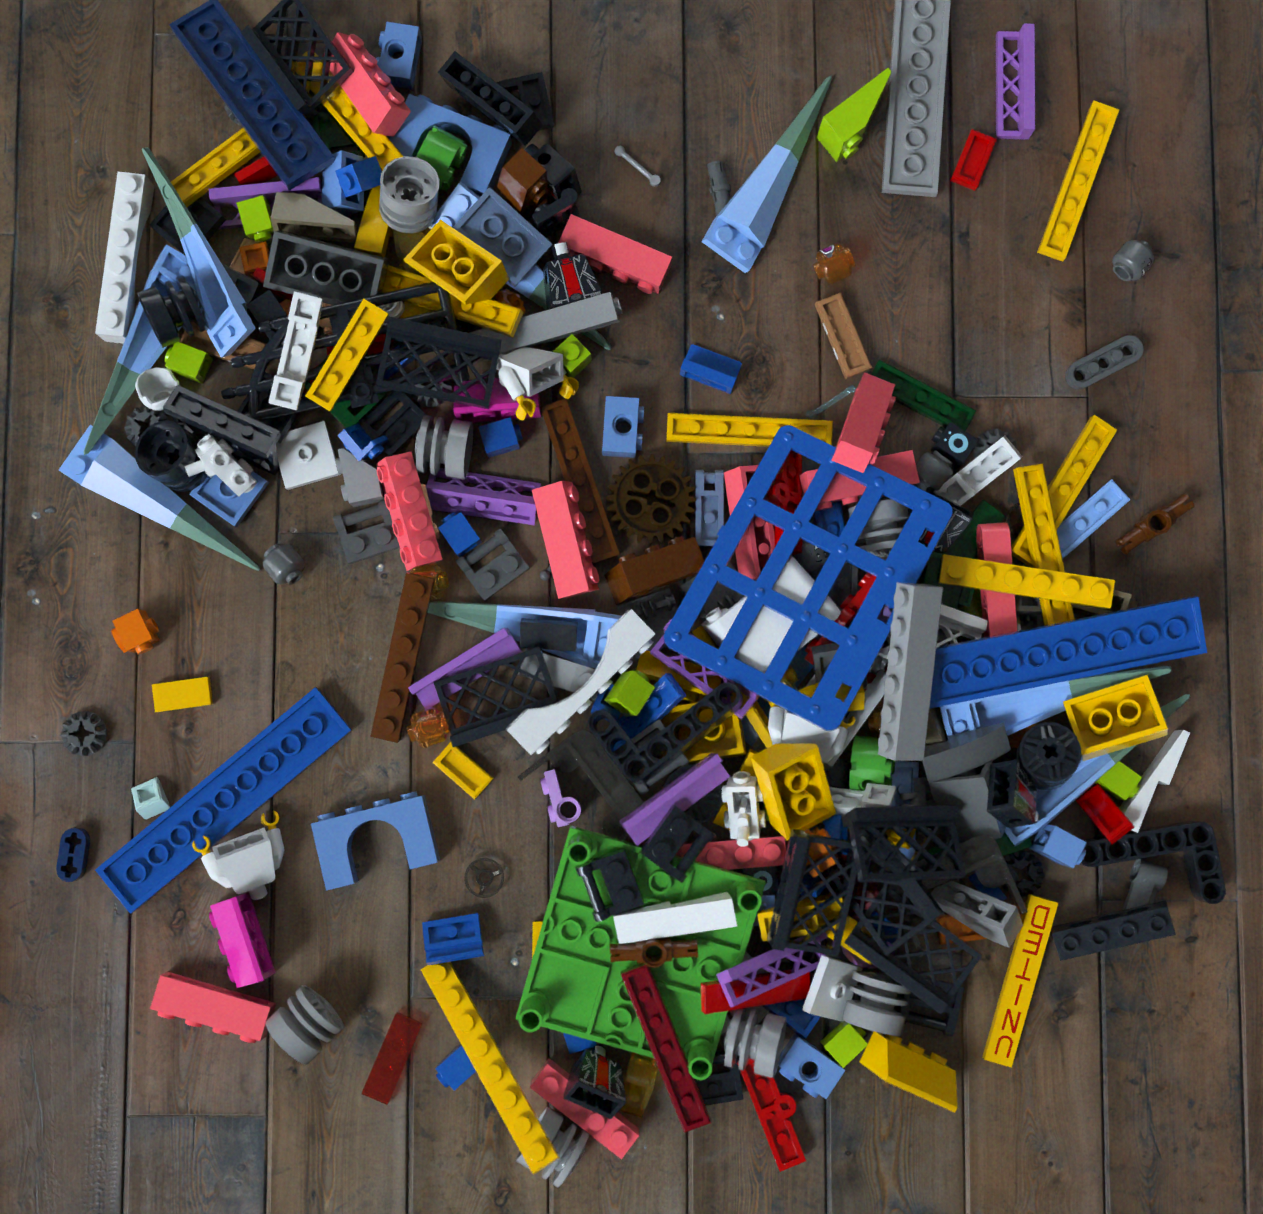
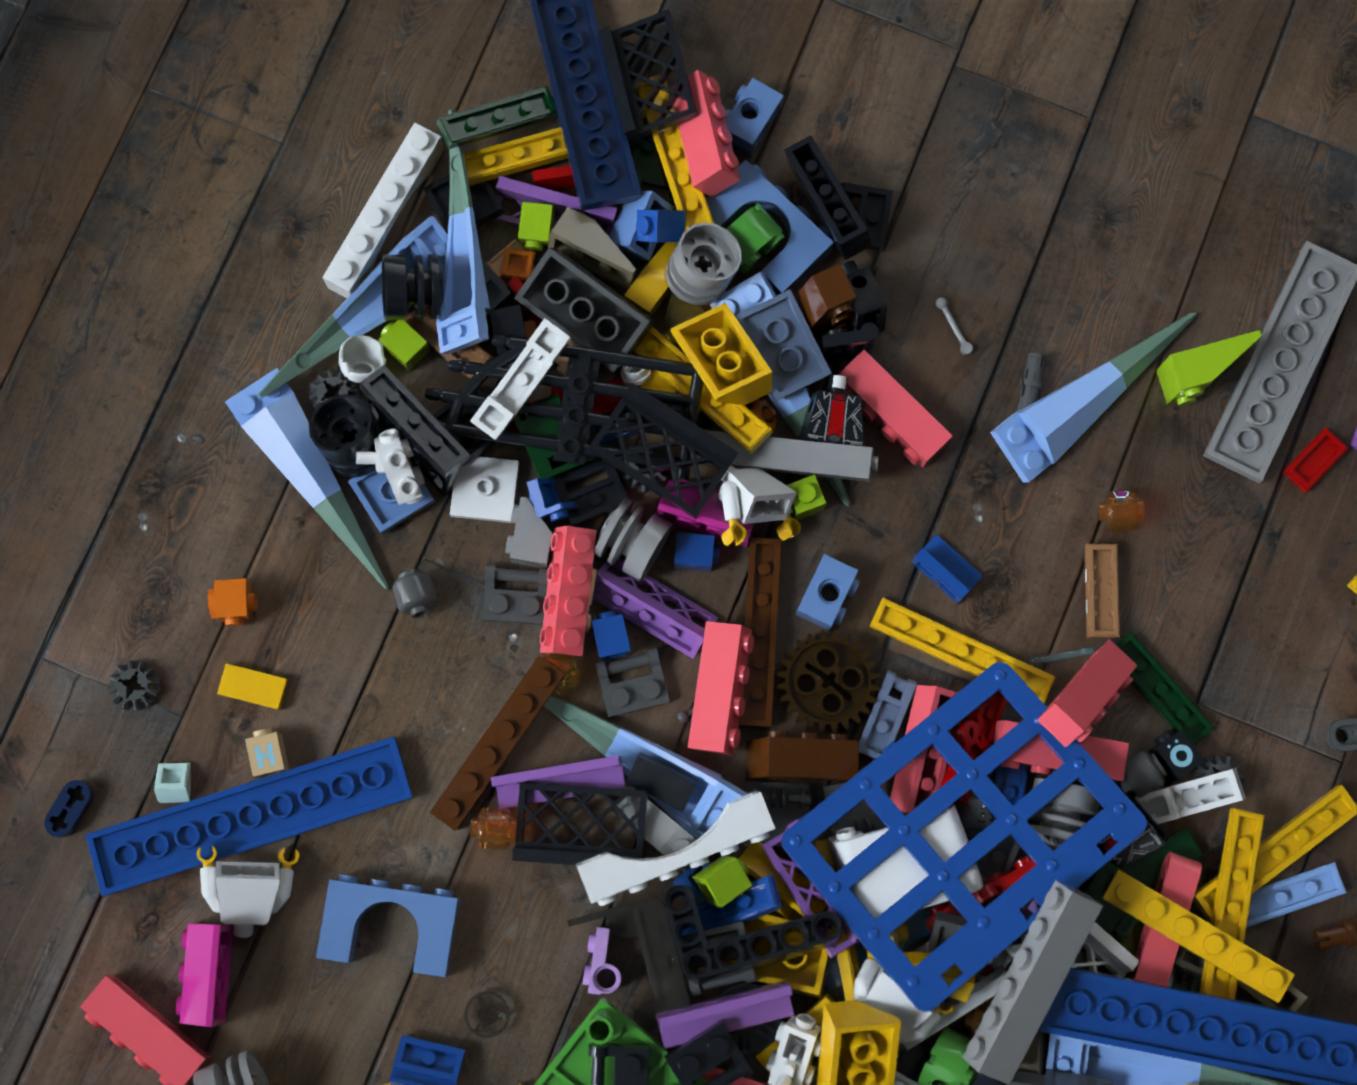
camera: 25 degrees right, 5 degrees down
yellow plate [306,299,389,411] -> none
yellow tile [432,742,494,800] -> none
none -> tan brick [245,728,289,779]
none -> dark green tile [436,86,557,149]

